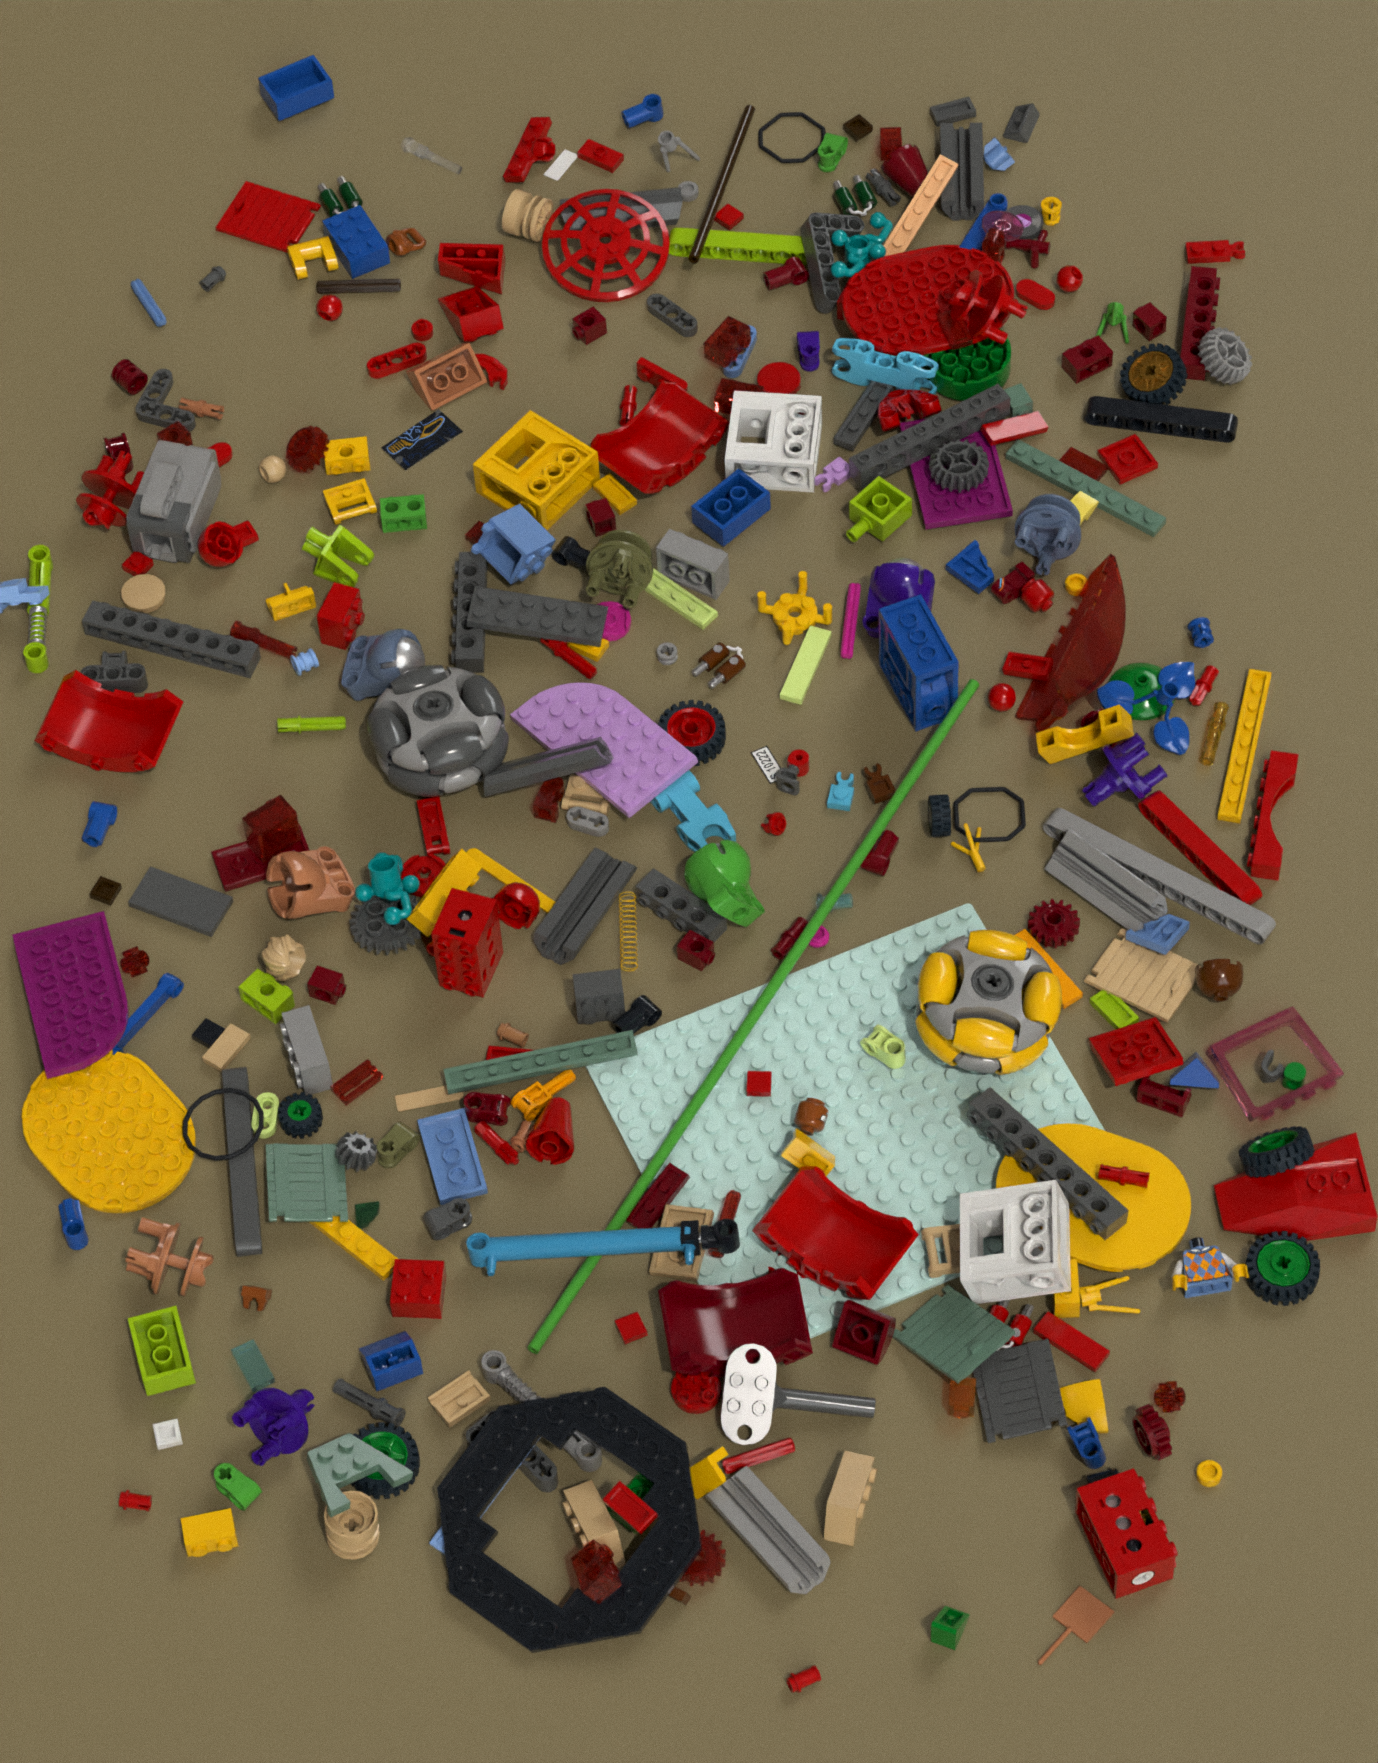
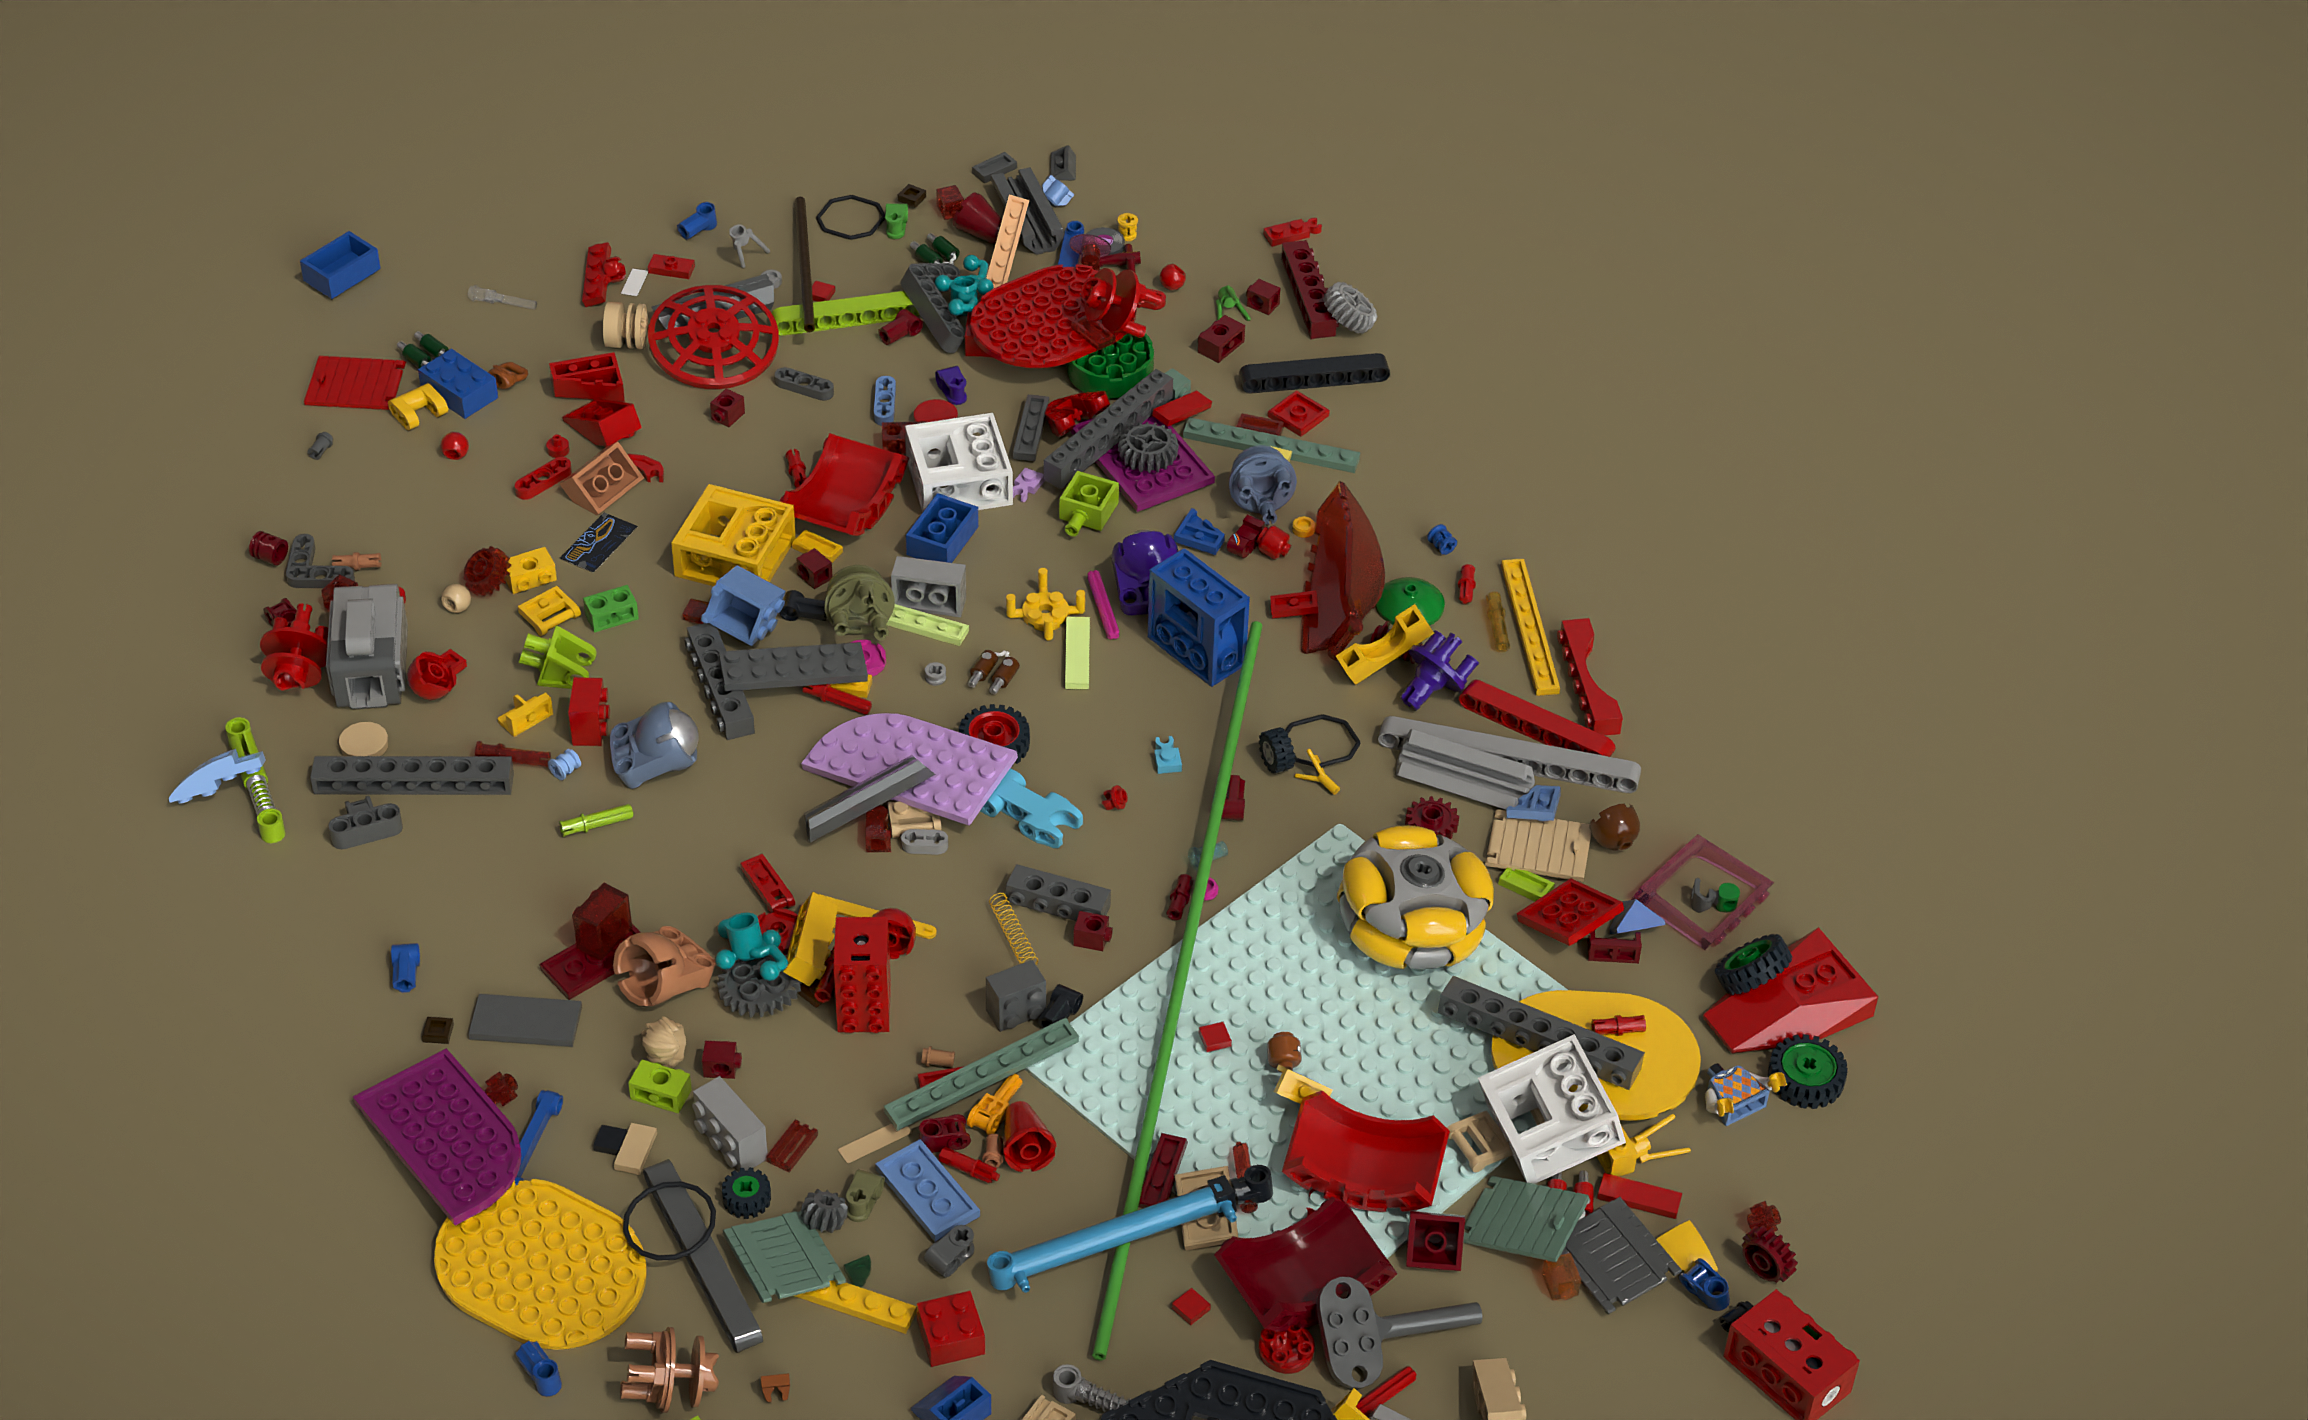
camera: 25 degrees left, 10 degrees down
red panel [34,670,184,772] -> none
red plate [122,551,154,576] -> none
medium blue axle [131,279,167,327] -> none
yellowish green plate [251,1092,280,1139] -> none
dark brown axle [316,279,401,293] -> none
piece [367,665,509,797] -> none
dark grey piece [533,847,638,965] -> none
red plate [636,357,688,391] -> none
bright green piece [684,840,765,927] -> none
clear red brick [703,316,751,368] -> none
white sticker [751,746,781,784] -> none
leg [776,749,809,796] -> none
medium azure piece [832,338,939,395] -> none
yellowish green piece [860,1024,906,1069] -> none
reddish brown plate [864,763,896,804] -> none
dark grey pin [866,168,901,206] -> none
red piece [987,683,1016,712] -> none
blue plant [1097,662,1195,755] -> none
wheel [1120,343,1187,405] -> none
yellow tile [1196,1460,1222,1487] -> none

